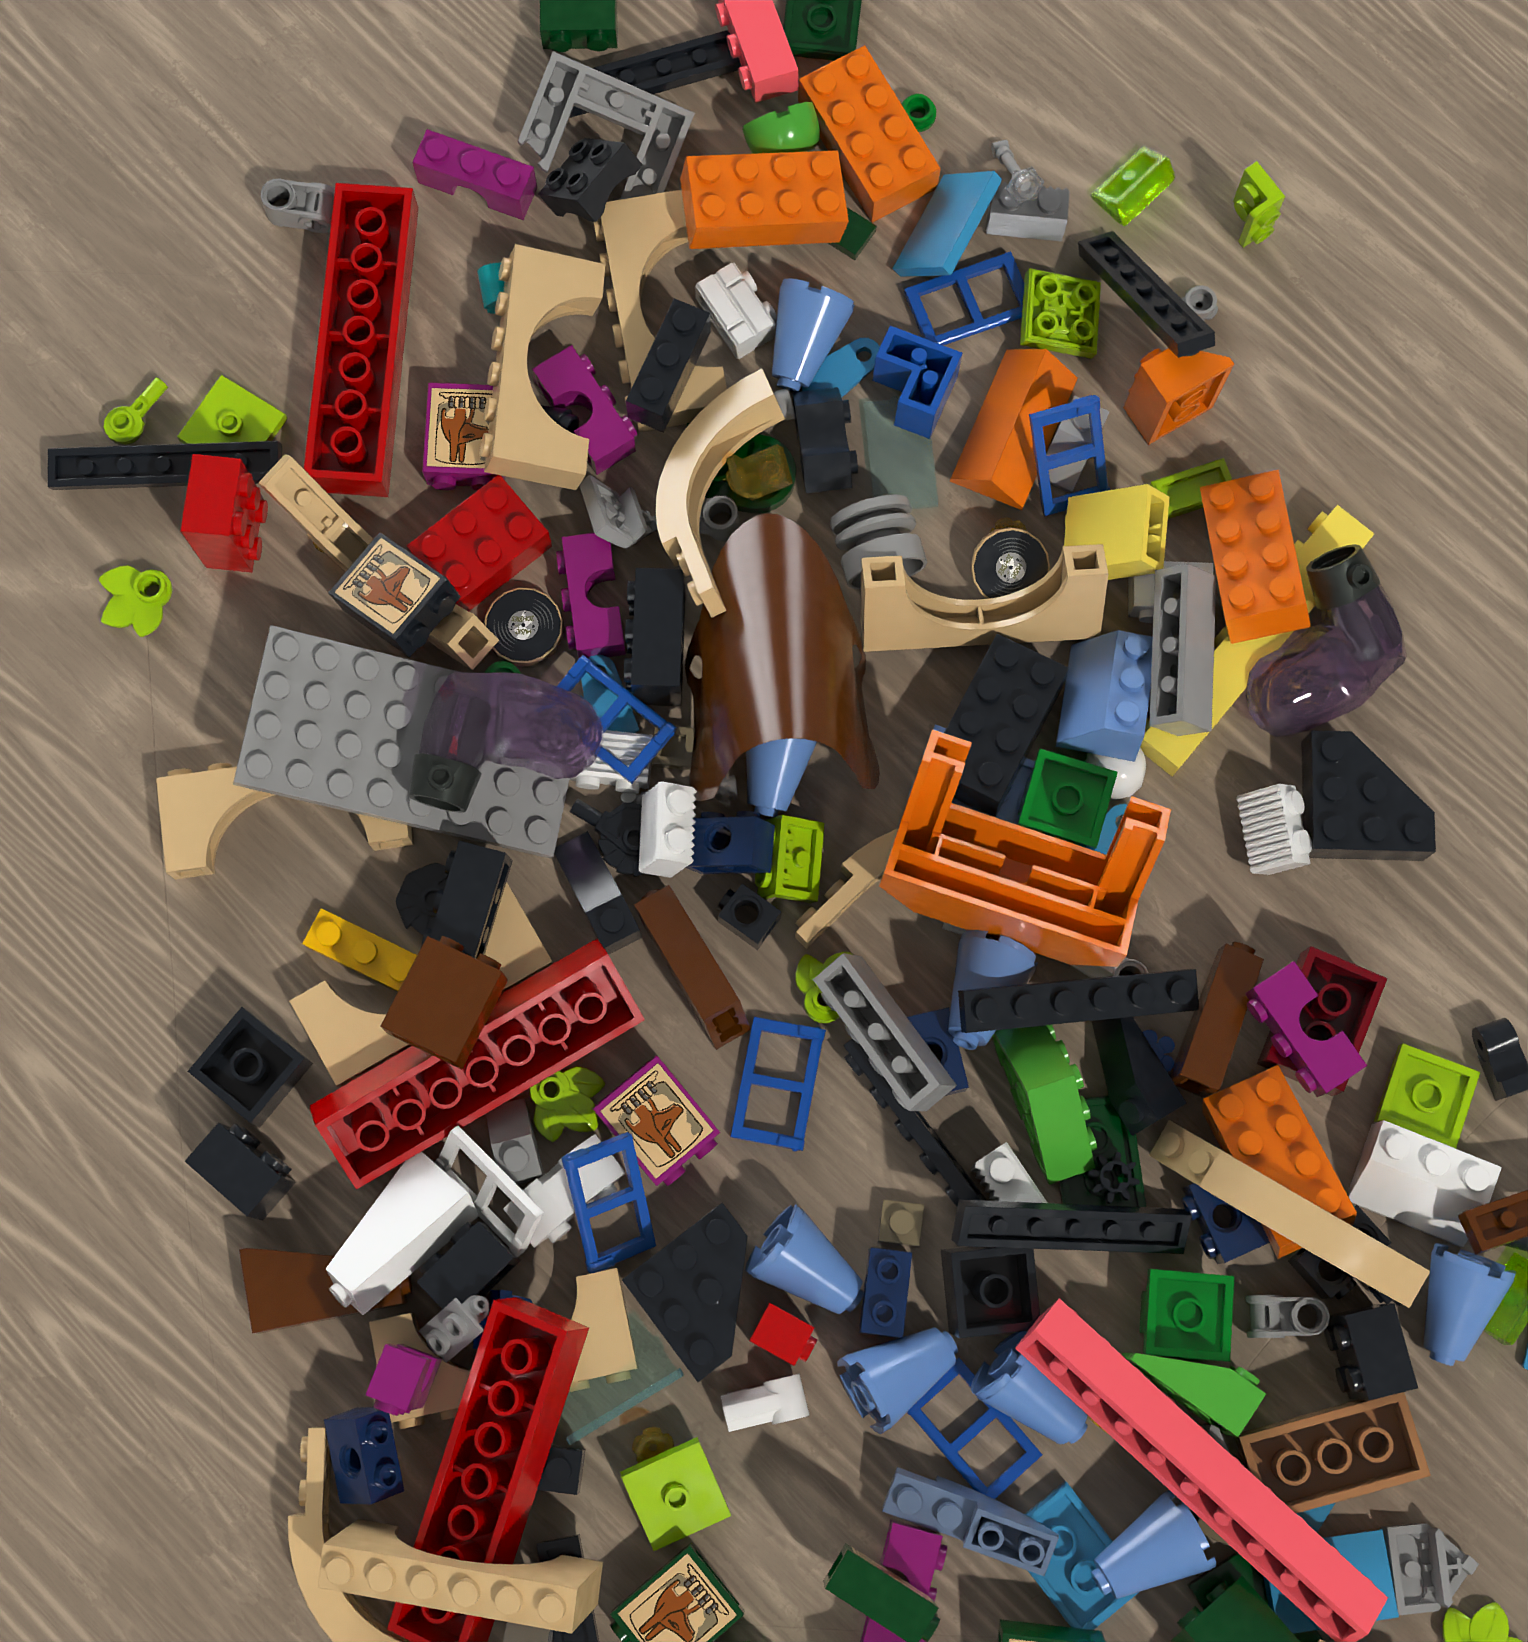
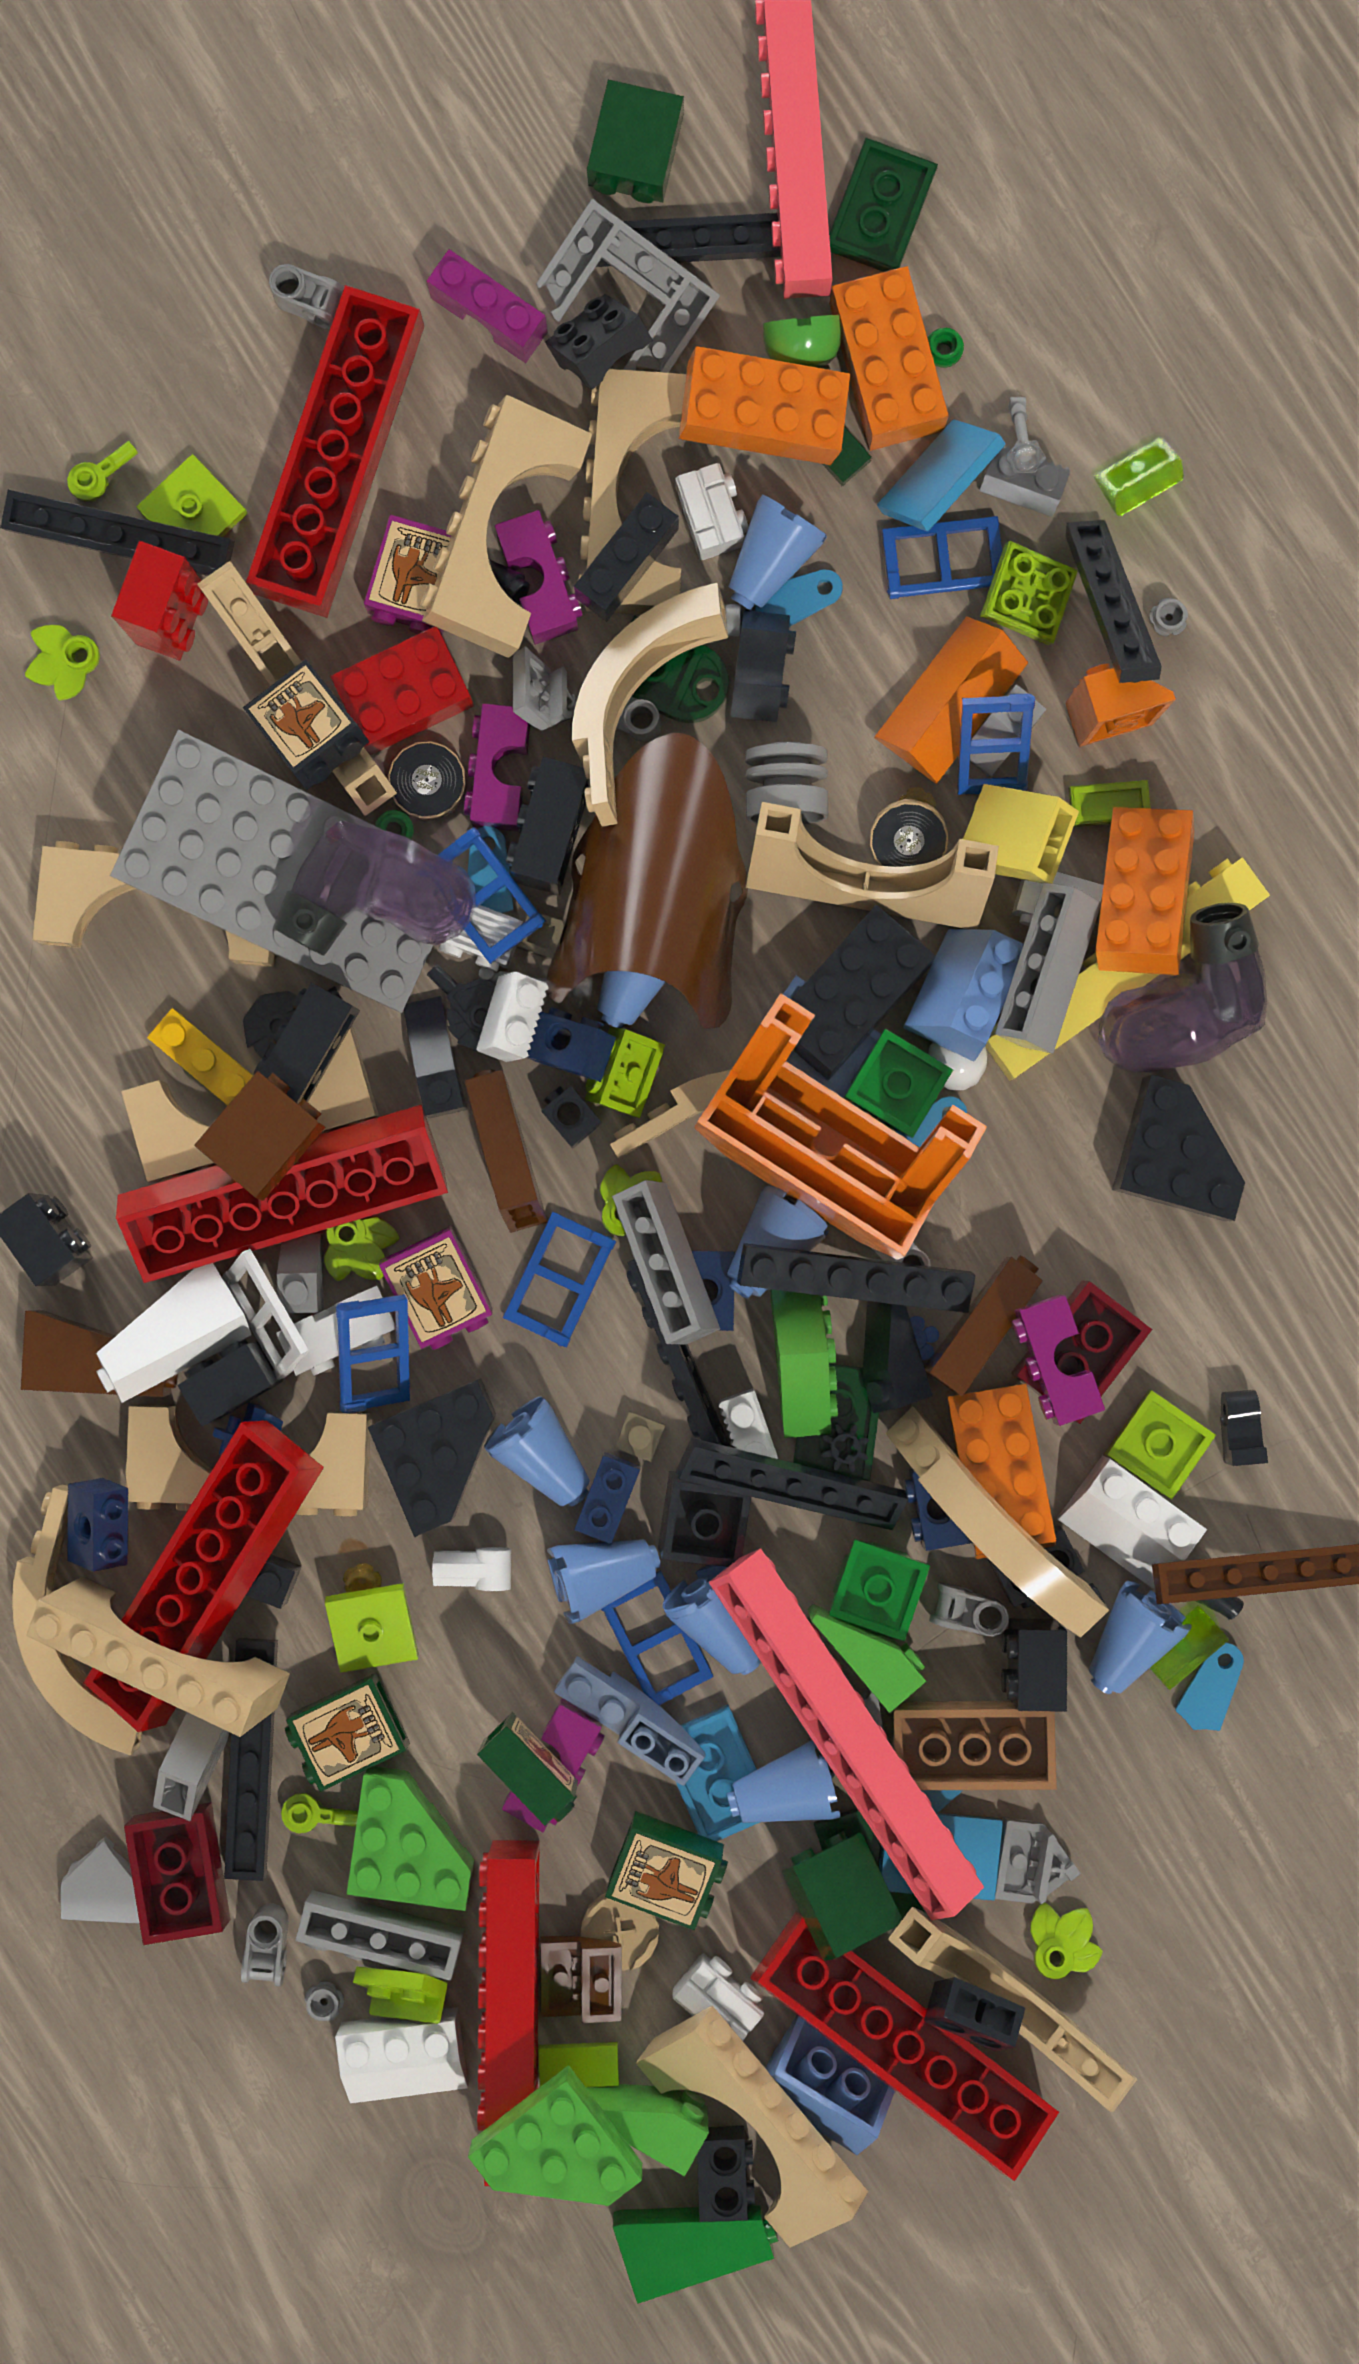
camera: 15 degrees right, 10 degrees up
black brick [187,1007,313,1127] -> none
magenta arch [365,1344,442,1416] -> none
light grey hinge [419,1295,489,1363] -> none
teal piece [477,263,505,314] -> none
clear light blue piece [565,1368,684,1446] -> none
clear yellow bracket [726,444,793,501] -> none
red brick [749,1303,818,1366] -> none
clear light blue piece [863,396,939,509] -> none
blue brick [872,326,963,439] -> none
lime bracket [1233,161,1285,248] -> none
white brick [1236,784,1312,875] -> none

